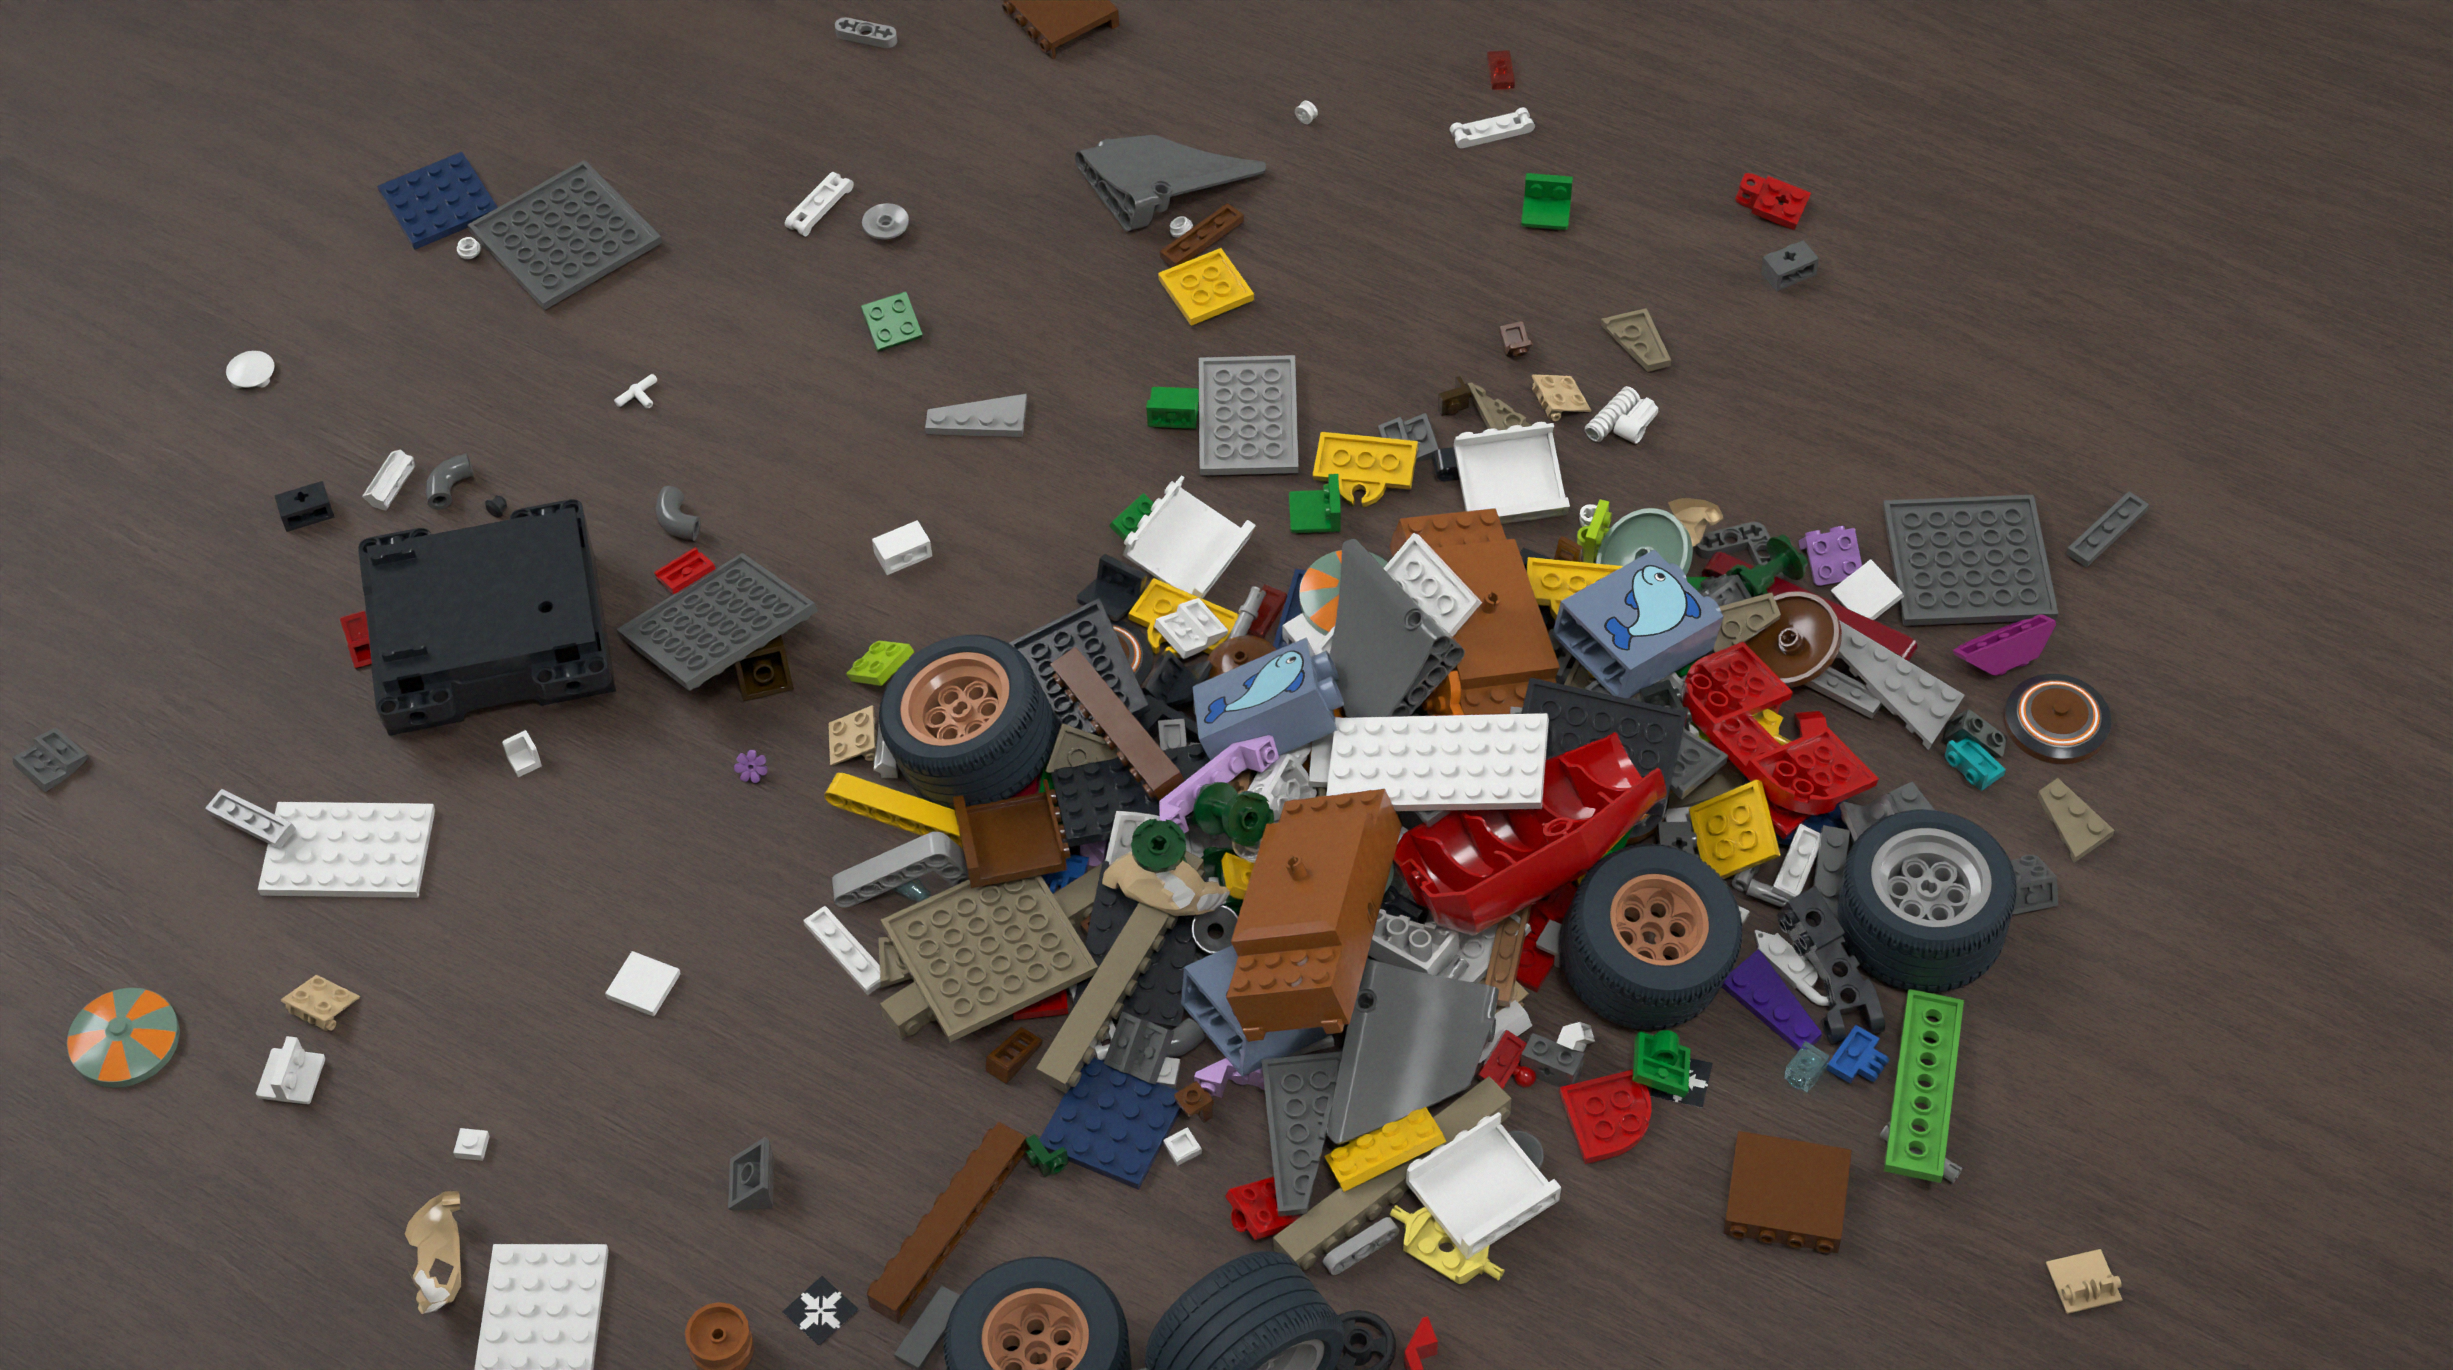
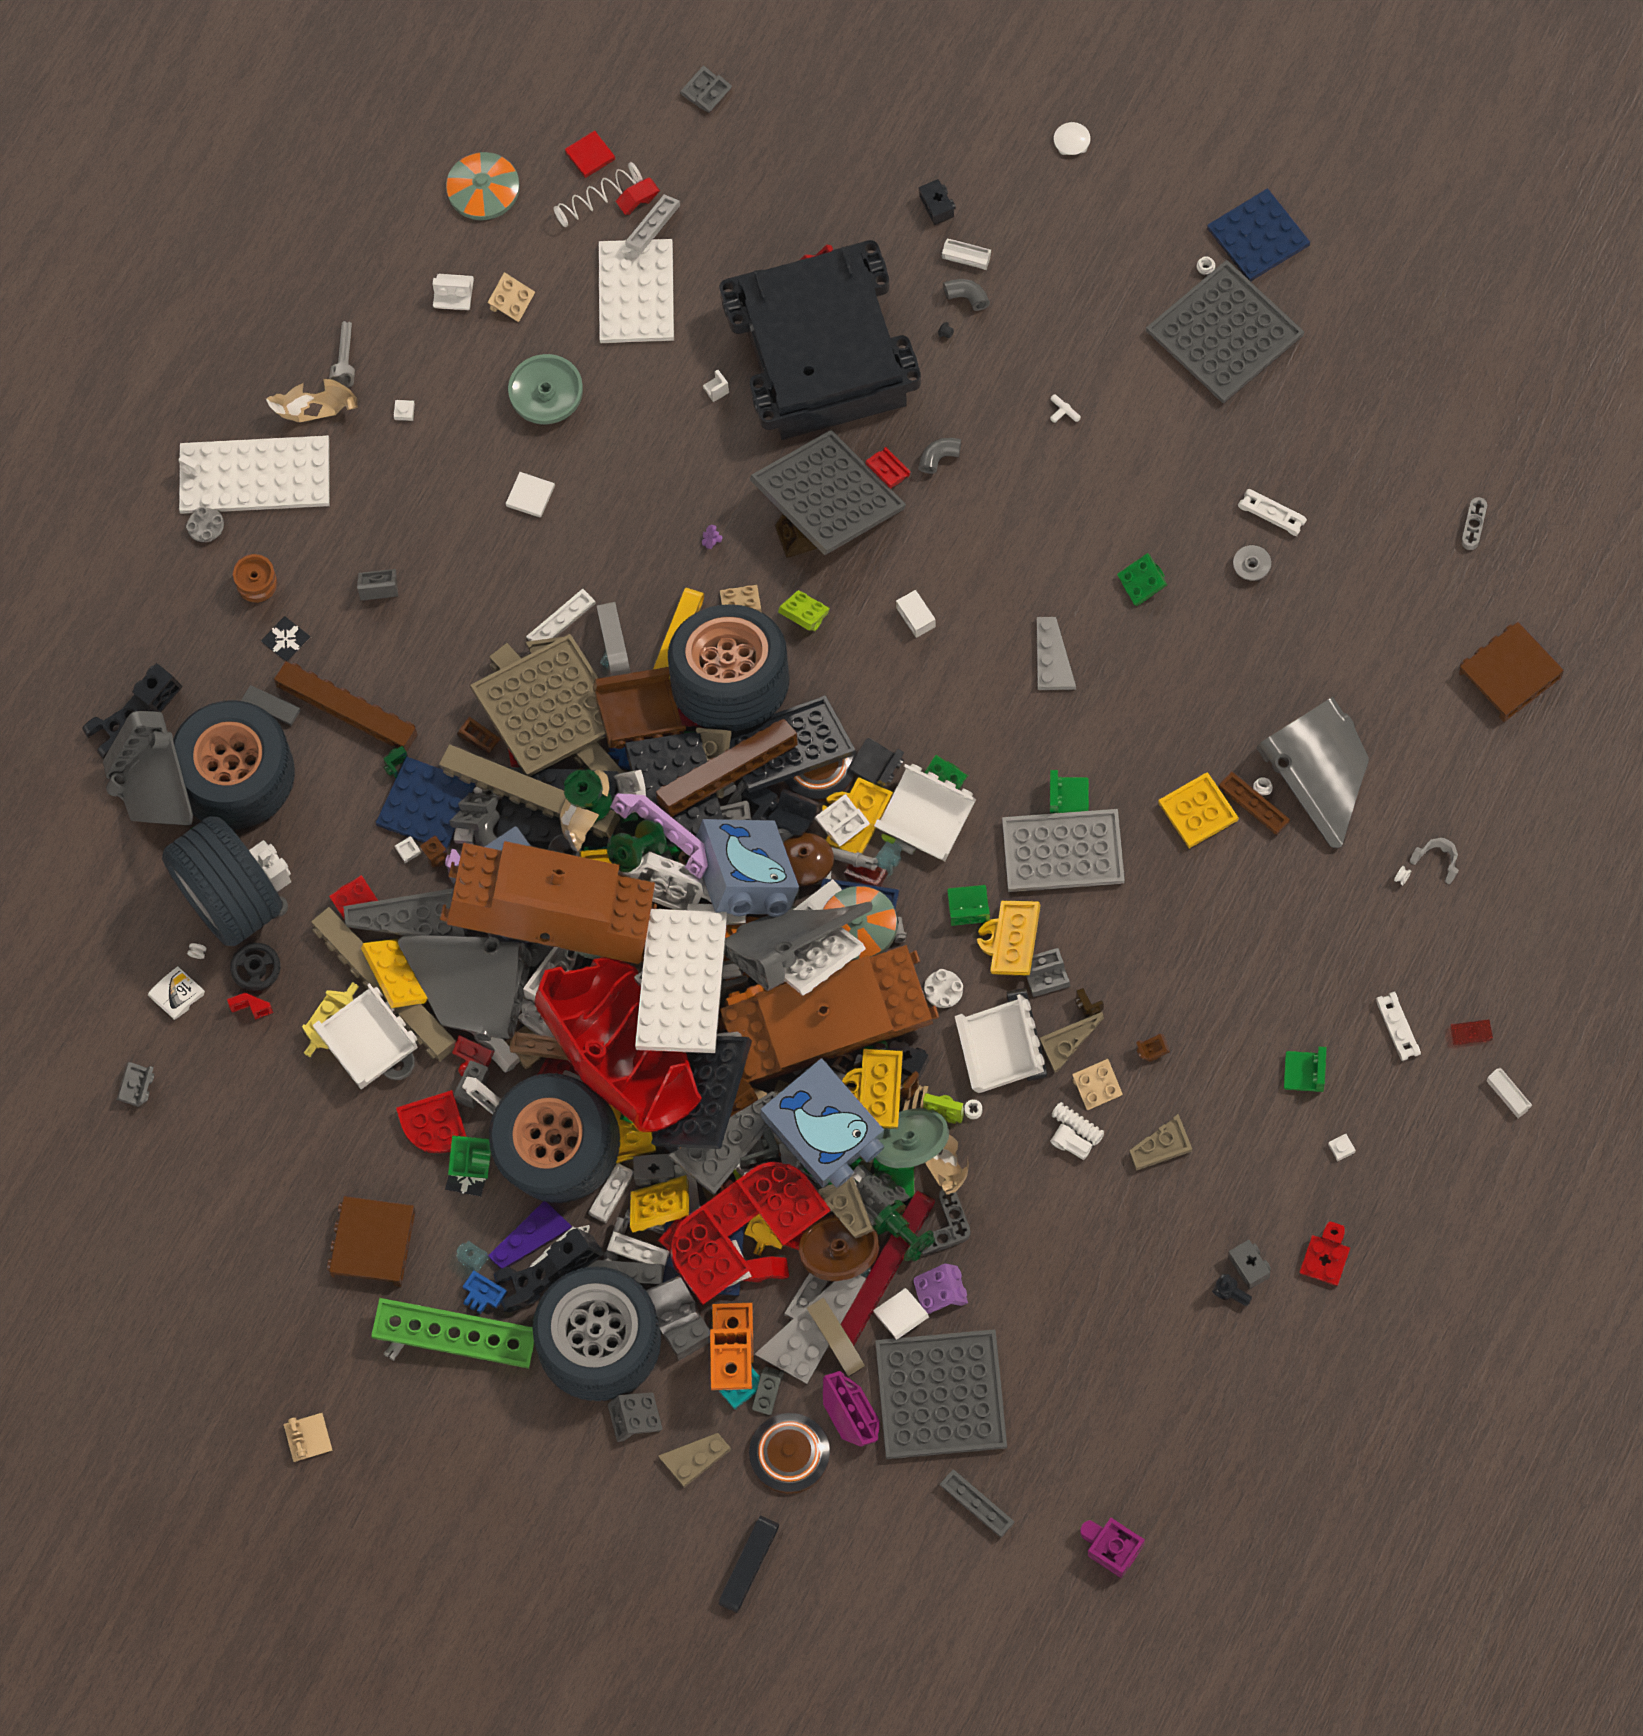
camera: 90 degrees right, 15 degrees up
light grey beam [1323,1217,1399,1275] -> none
none -> light grey piece [329,321,355,388]
none -> sand green dish [508,354,583,424]
none -> white piece [554,162,643,227]
none -> red tile [565,131,615,178]
none -> red slope [615,177,660,215]
none -> orange bracket [710,1303,754,1390]
none -> black beam [718,1516,780,1613]
none -> dark tan slope [807,1297,865,1376]
none -> clear light blue brick [874,841,902,876]
none -> light grey piece [882,834,916,855]
none -> magenta brick [1081,1517,1145,1578]
none -> black axle [1212,1274,1252,1306]
none -> white plate [1328,1134,1356,1161]
none -> light grey helmet [1410,838,1459,884]
none -> white piece [1487,1068,1532,1118]

